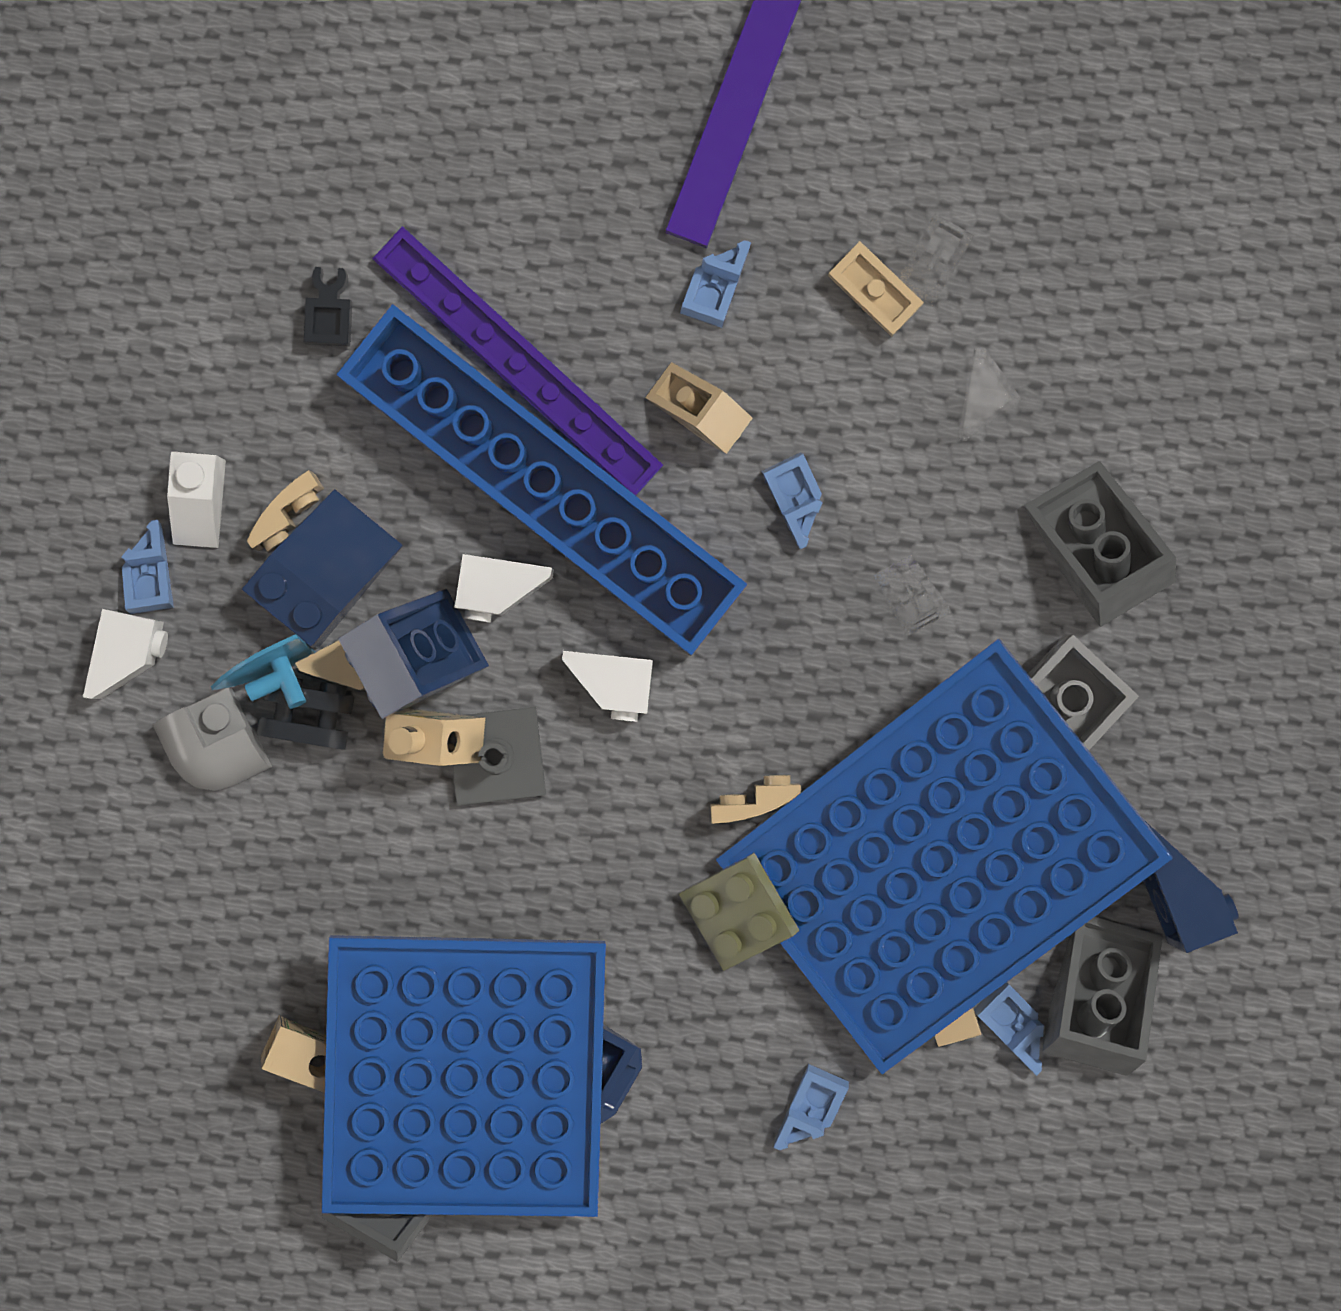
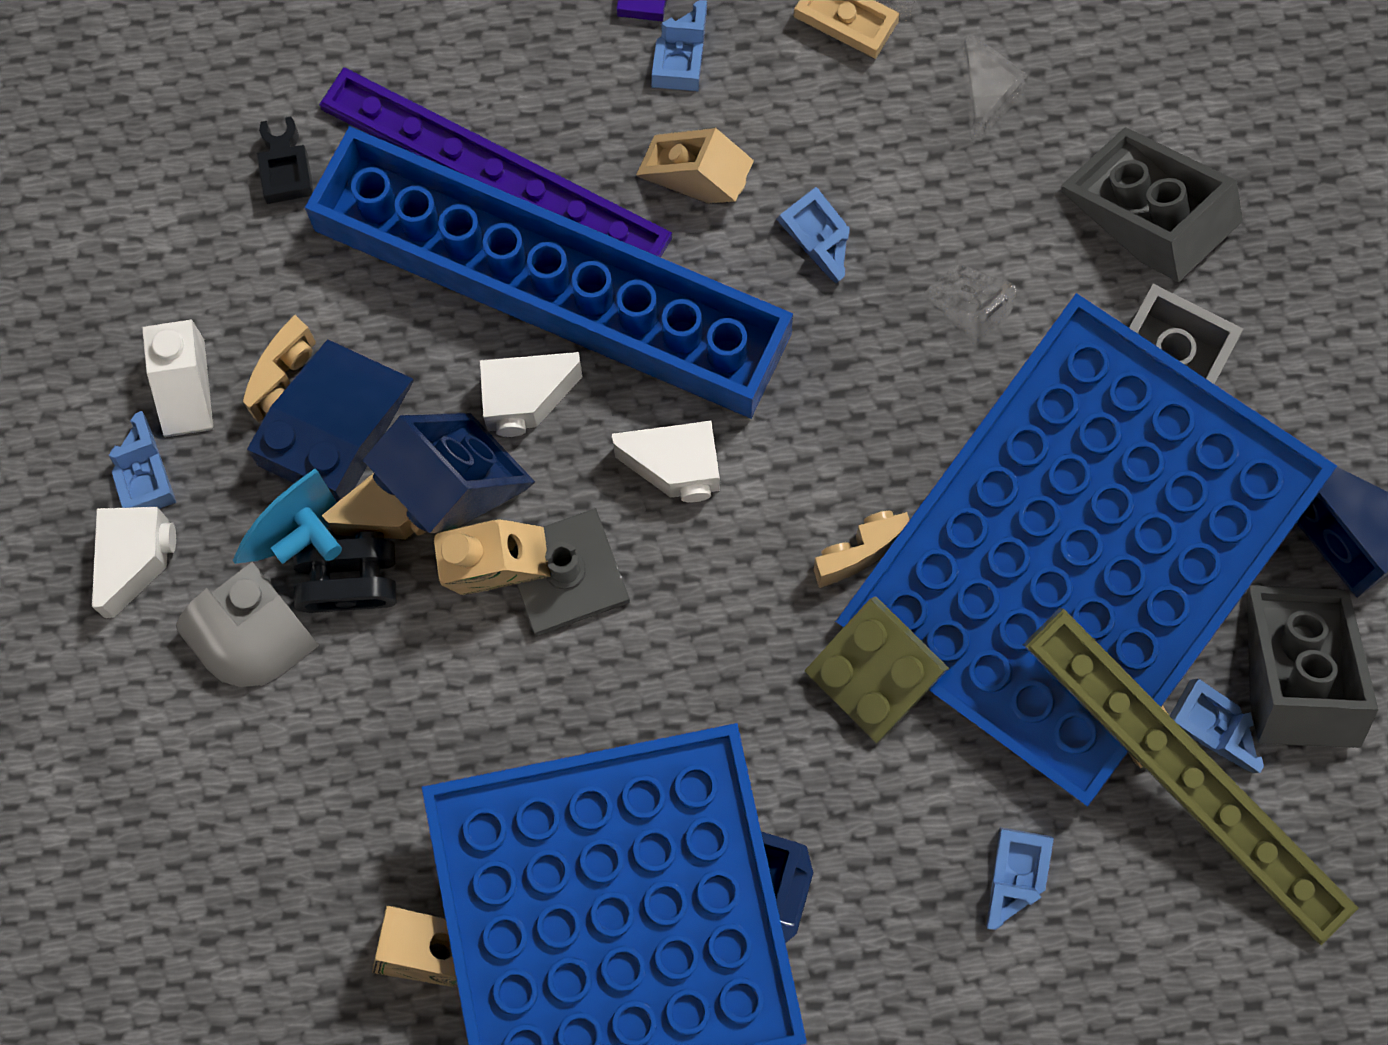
camera: 15 degrees left, 15 degrees down
none -> olive tile [1023,607,1359,946]

